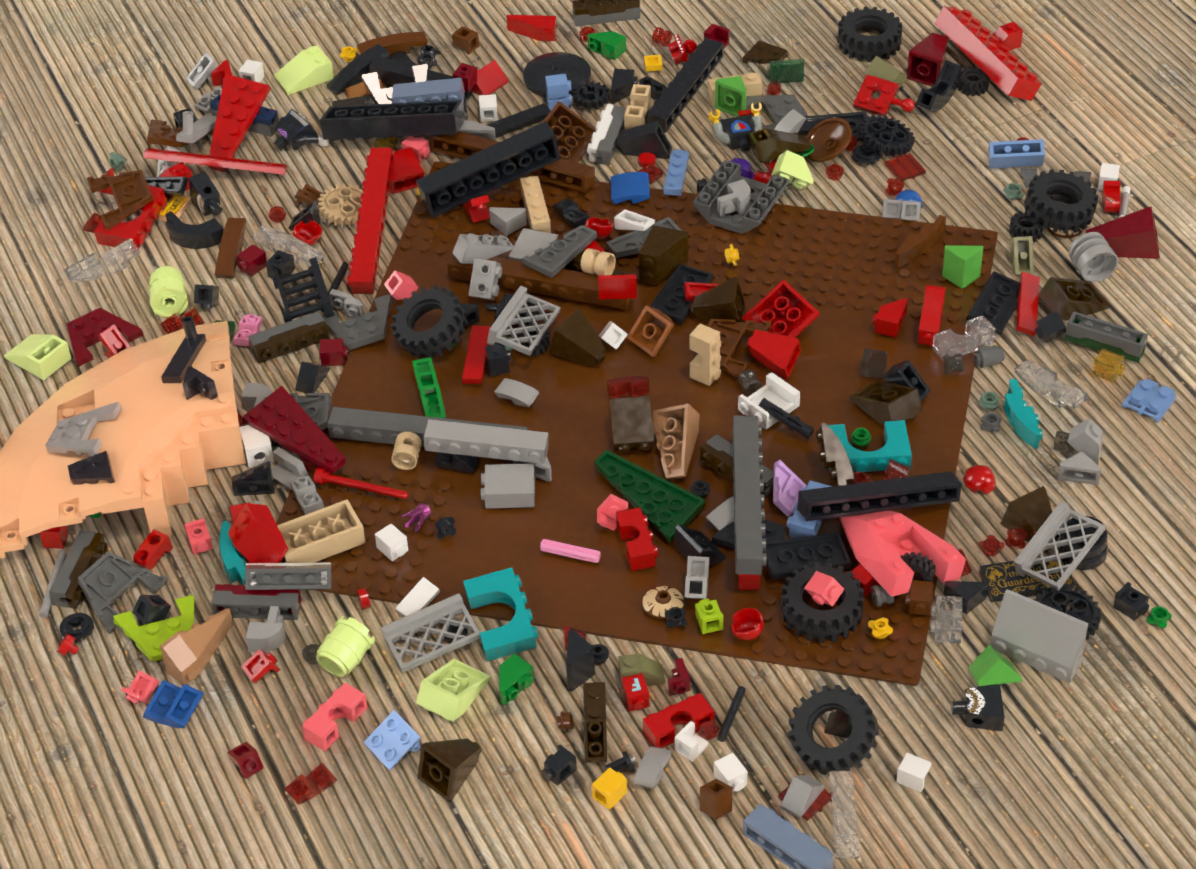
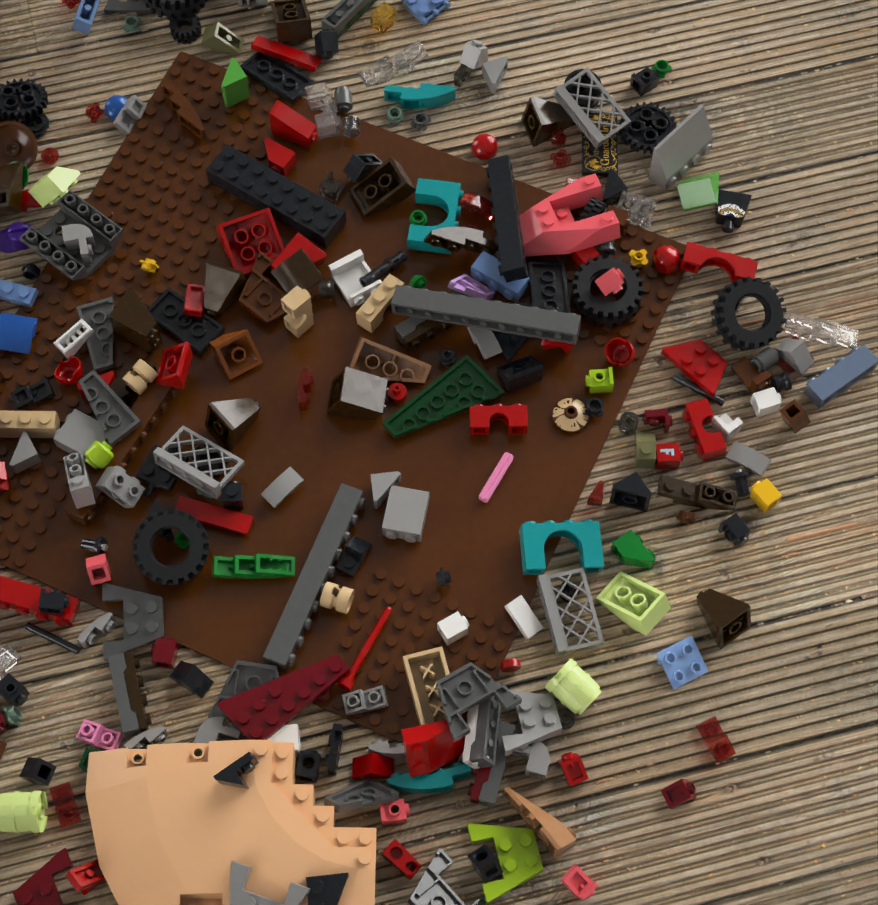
camera: 80 degrees left, 20 degrees up
blue slope [143,680,204,728] -> none
black piece [161,316,207,383] -> none
black fence [272,257,335,323] -> none
light grey panel [272,447,309,490] -> none
coral arch [302,683,368,751] -> none
flat silver piece [402,503,431,533] -> none
light grey brick [424,419,549,464] -> none
black plate [592,644,609,665] -> none
coral bracket [597,494,628,531] -> none
white panel [599,321,628,349] -> none
light grey brick [685,556,709,599] -> none
clear red plate [699,721,720,740] -> none
red slope [753,171,772,184] -> none
clear red piece [885,153,926,182] -> none
white panel [896,753,931,792] -> none
none -> sand green plate [3,706,23,726]
none -> black brick [39,588,70,615]
none -> black piece [80,537,108,556]
none -> lime head [84,441,114,470]
none -> light grey slope [124,726,168,749]
none -> black brick [206,144,347,248]
none -> dark brown slope [271,248,324,294]
none -> black brick [295,749,322,783]
none -> dark grey wing [324,778,399,813]
none -> tan arch [356,274,405,333]
none -> red tile [388,383,407,403]
none -> green plate [409,275,427,289]
none -> dark grey wing [436,662,522,742]
none -> light grey wing [501,690,562,756]
none -> clear smoke wheel [618,411,639,435]
none -> red hair [652,245,680,274]
none -> red wing [661,339,727,398]
none -> red arch [679,242,758,282]
none -> reddish brown bracket [731,357,772,394]
none -> dark grey brick [750,347,779,373]
none -> black wheel [770,372,792,393]

